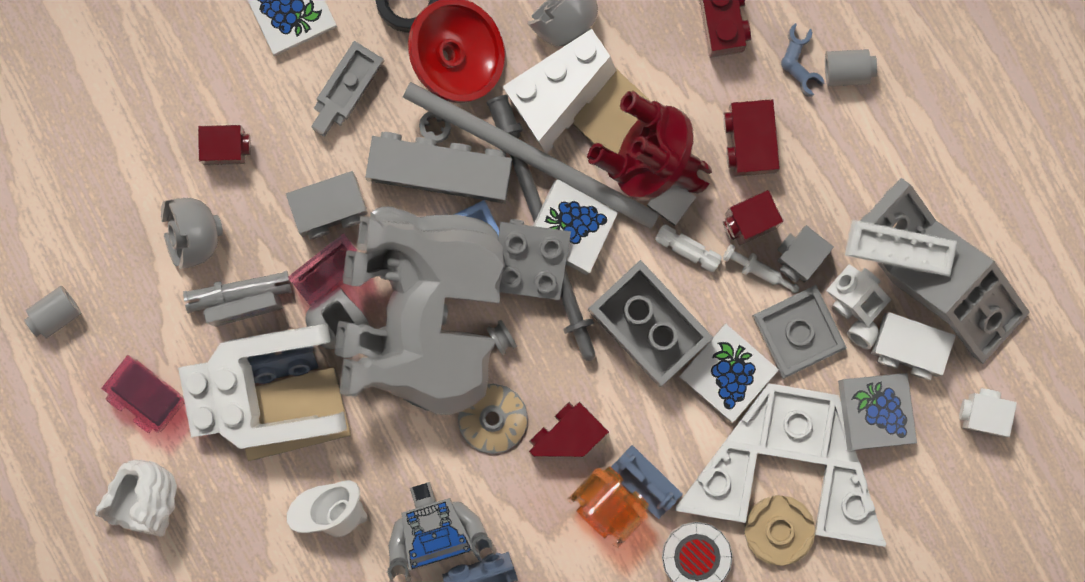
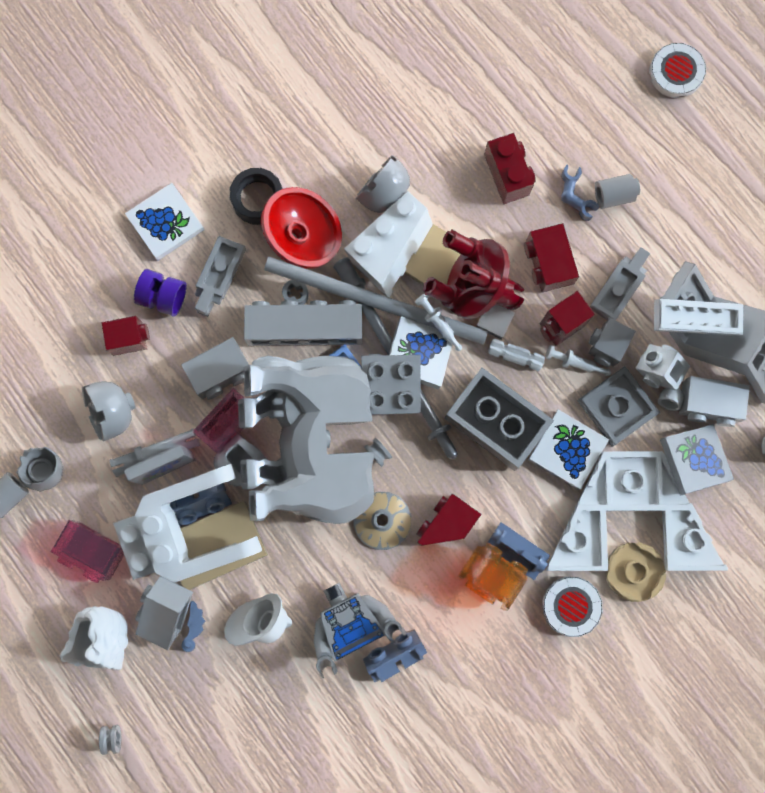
camera: 10 degrees left, 5 degrees down
none -> light grey hair [16,447,63,492]
none -> dark purple wheel [134,269,187,317]
none -> light grey brick [135,576,193,650]
none -> sand blue piece [182,601,206,652]
none -> white piece [415,294,462,351]
none -> light grey hinge [590,247,650,321]

